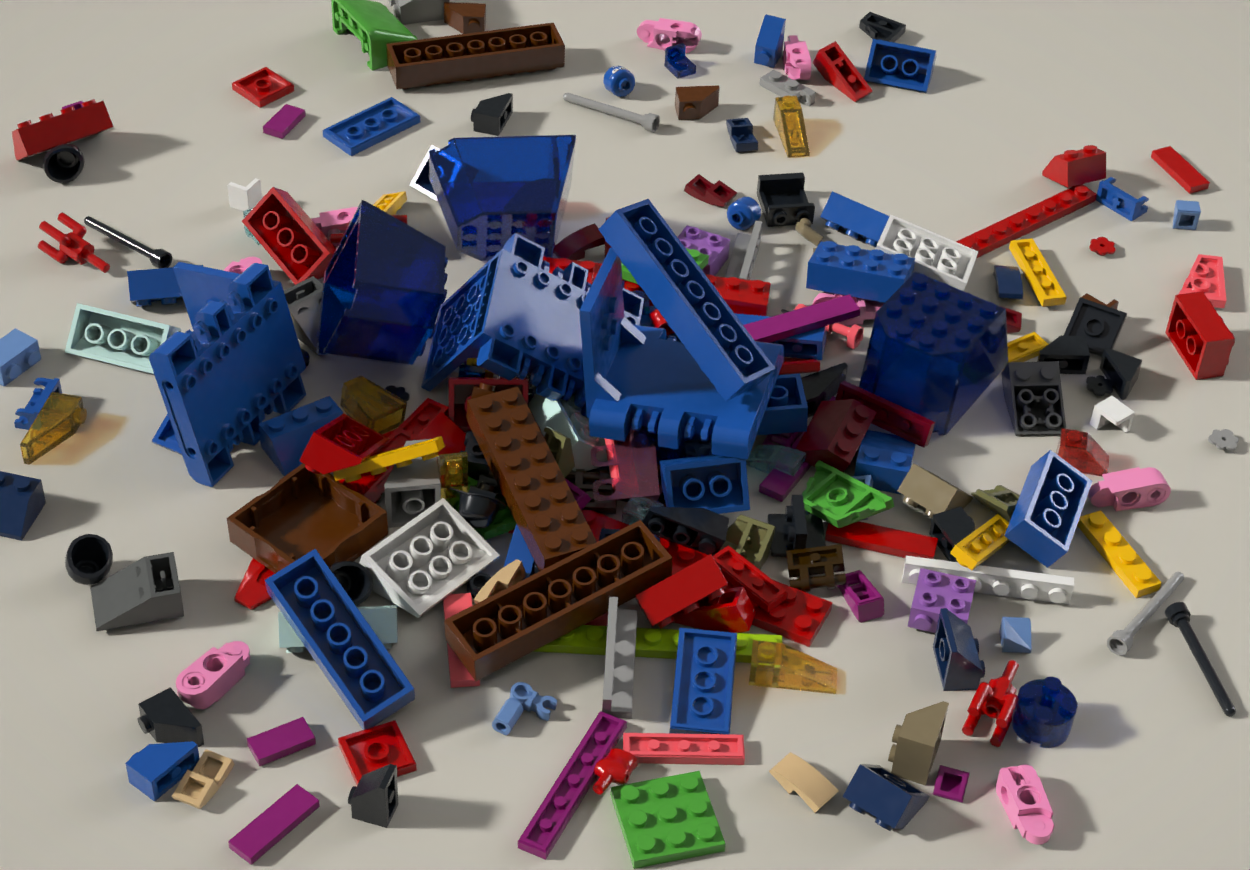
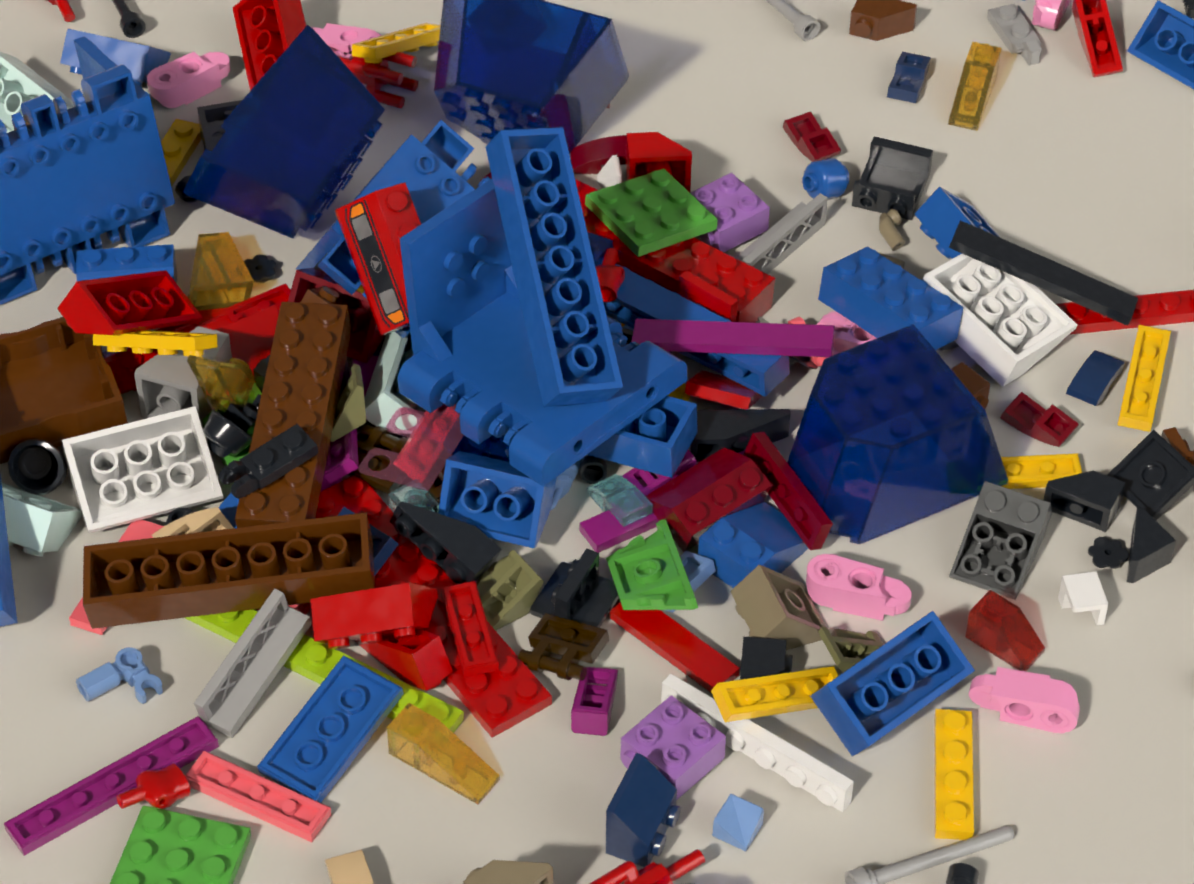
camera: 30 degrees right, 5 degrees up
none -> black hinge [218,424,319,499]
none -> red slope [335,182,421,336]
none -> white slope [597,155,622,188]
none -> bright pink piece [806,554,912,621]
none -> black tile [949,220,1138,326]

